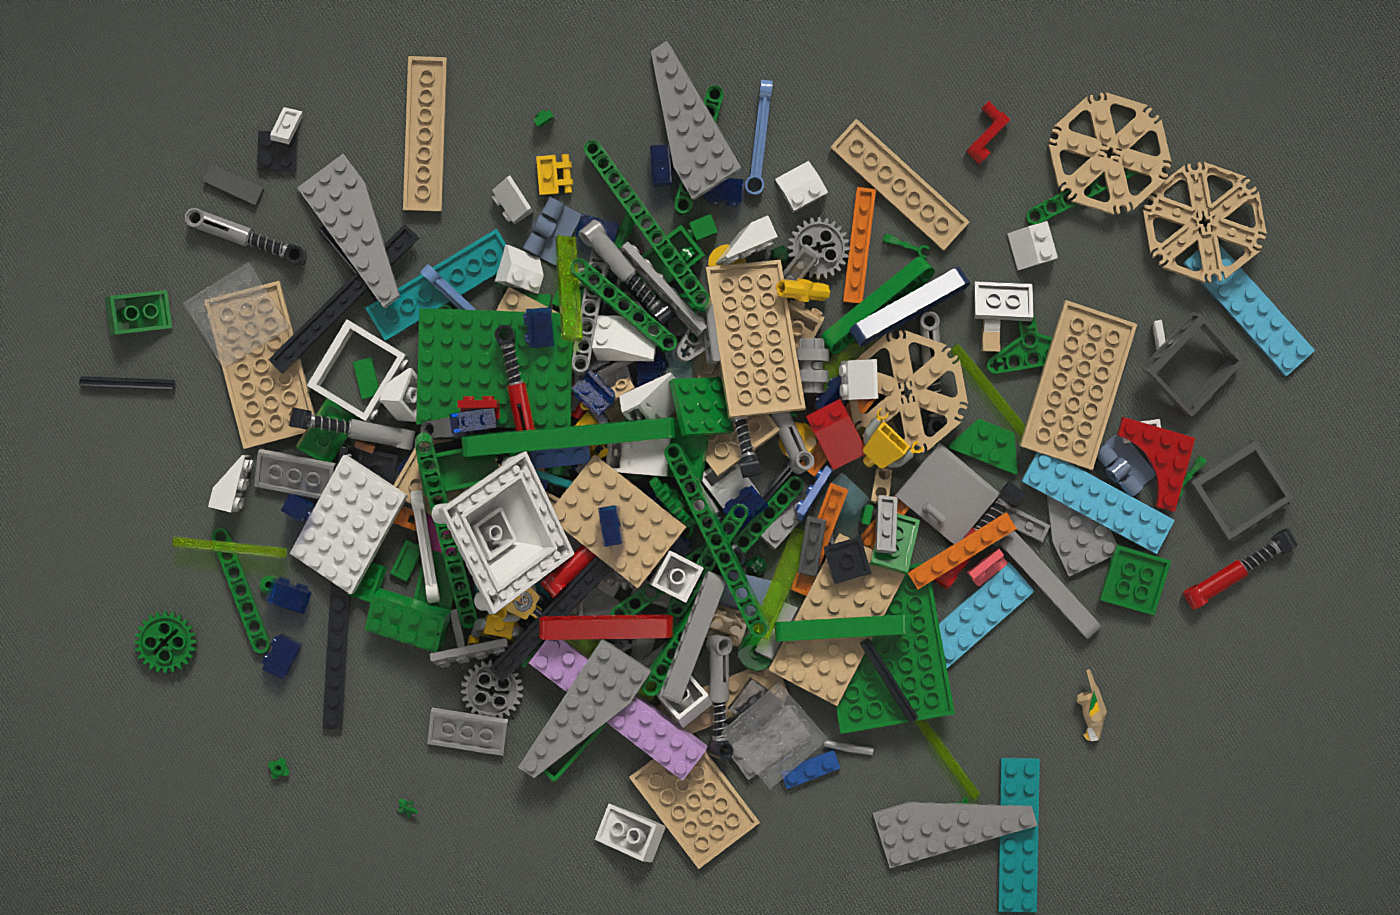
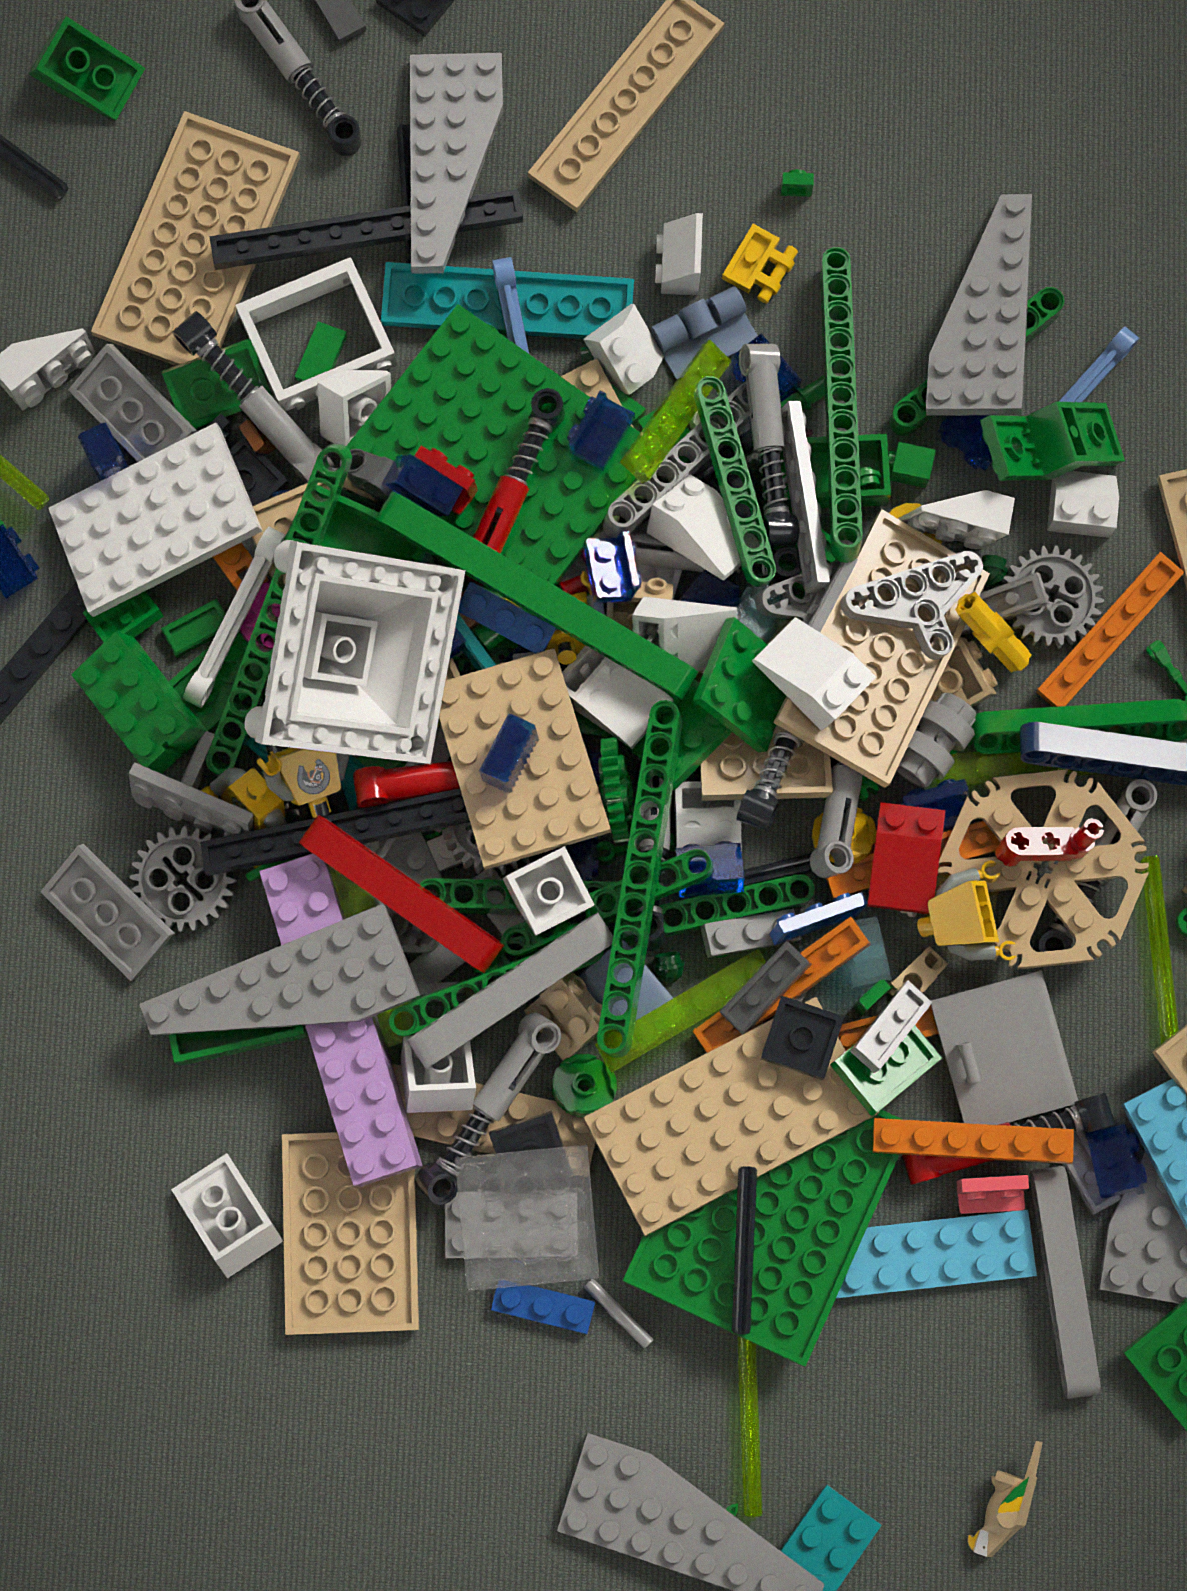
camera: 25 degrees right, 10 degrees down
clear plate [183,262,291,368] -> none
clear blue brick [650,144,672,187] -> none
light grey tile [755,601,799,660] -> none
green beam [774,614,909,642] -> none
white slope [839,359,878,400] -> none
green wing [947,419,1018,475] -> none
none -> white slope [752,617,876,731]
none -> beam [840,551,983,660]
none -> green bracket [980,401,1125,480]
none -> red beam [995,819,1104,867]
none -> clear blue bracket [1086,1124,1148,1199]

